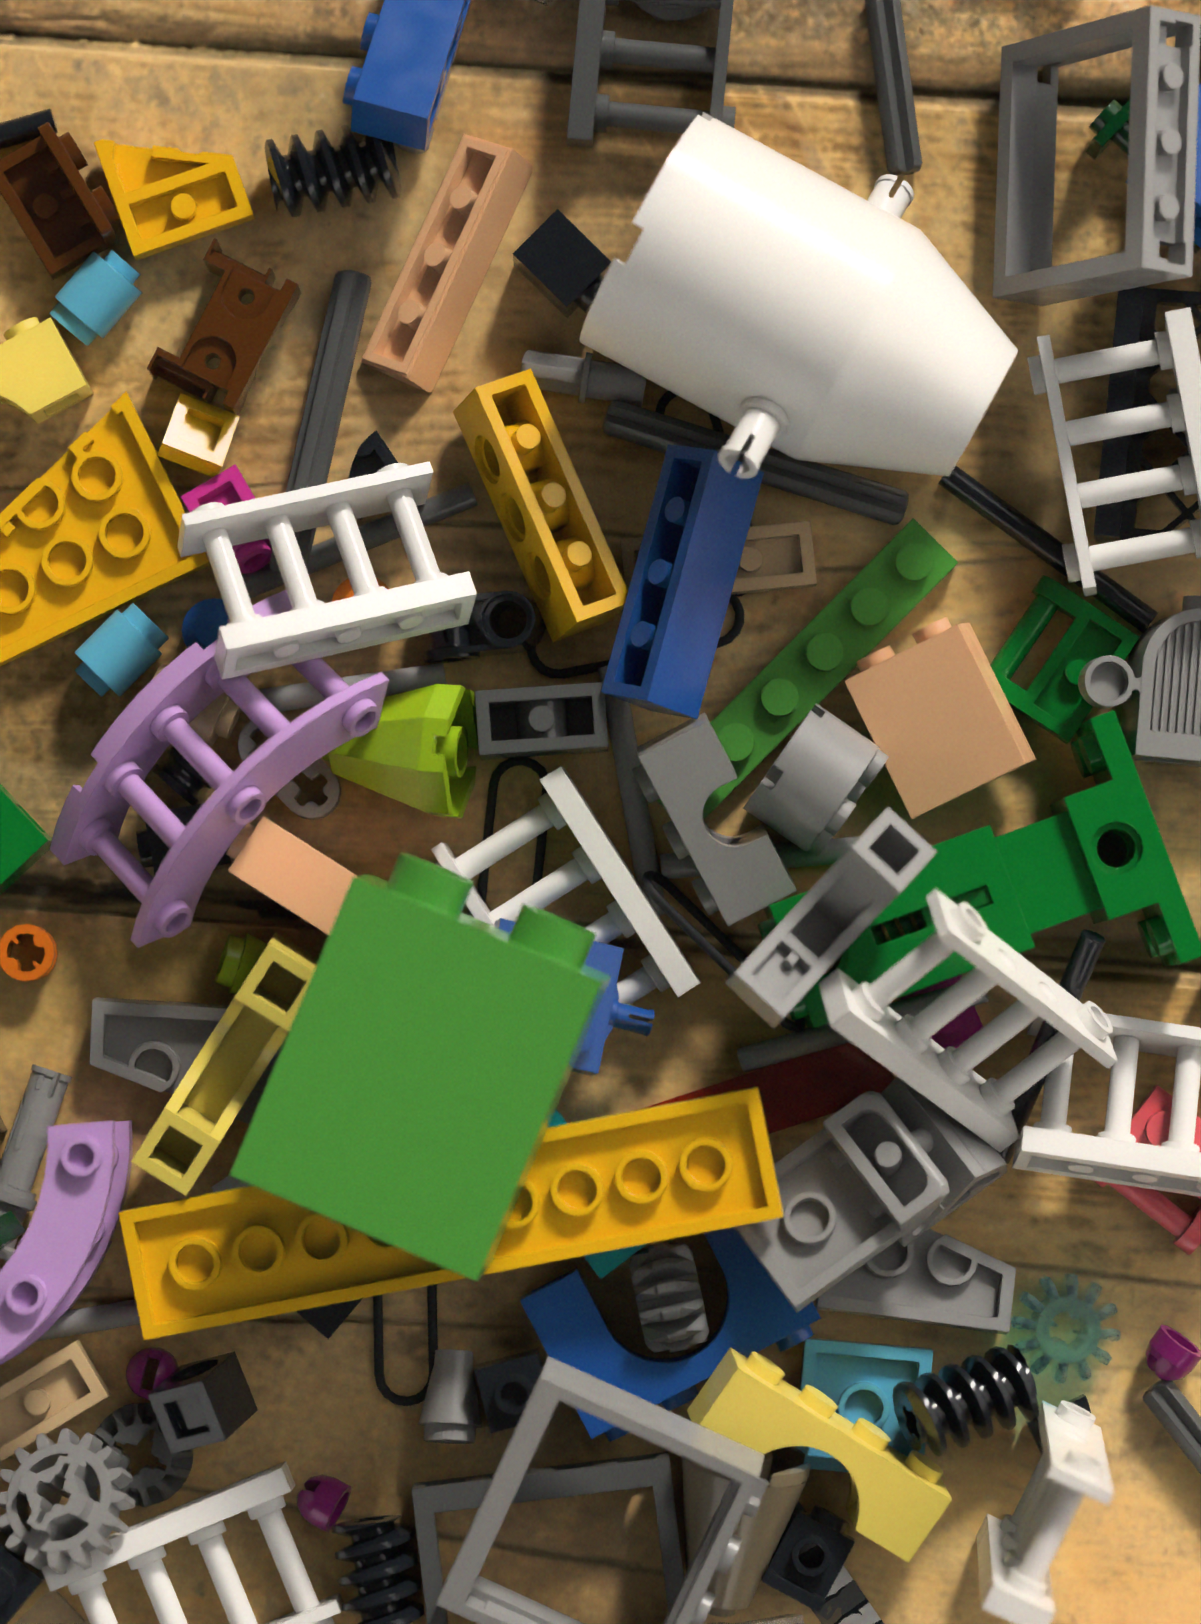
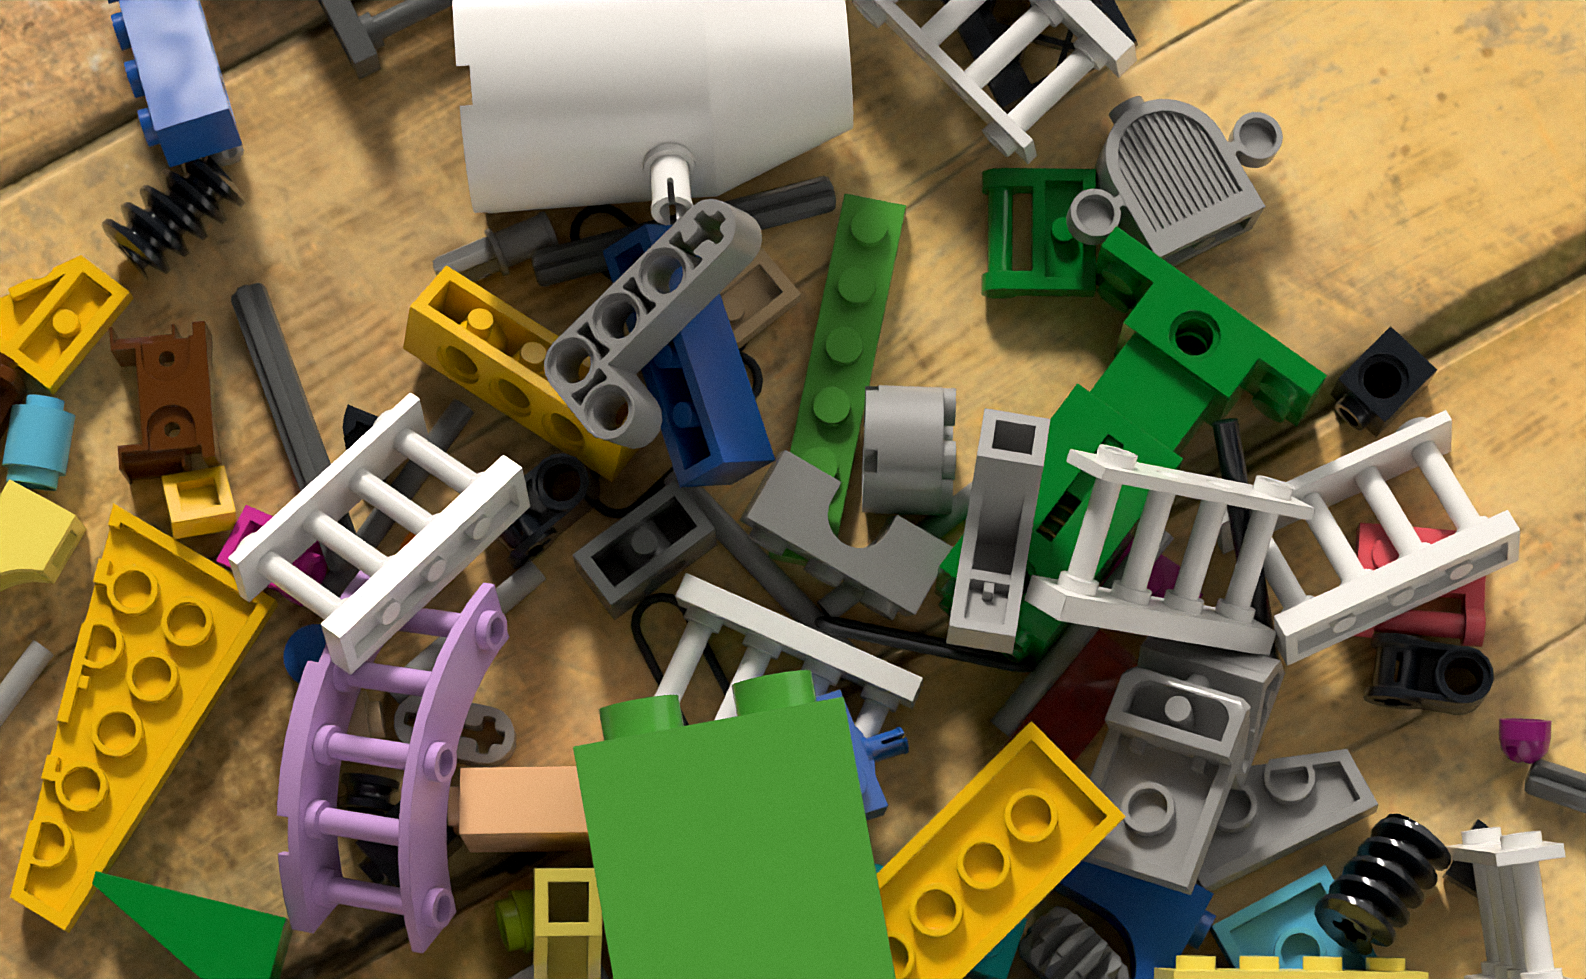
camera: 30 degrees left, 10 degrees down
medium azure brick [75,603,169,697] -> none
lime cone [322,684,479,818] -> none
light nougat slope [360,134,533,392] -> none
black brick [513,209,611,318] -> none
light nougat brick [844,617,1036,819] -> none
black bar [938,466,1158,633] -> none
clear light blue gear [1010,1273,1121,1384] -> none
none -> light grey beam [544,199,762,449]
none -> black piece [1363,633,1494,715]

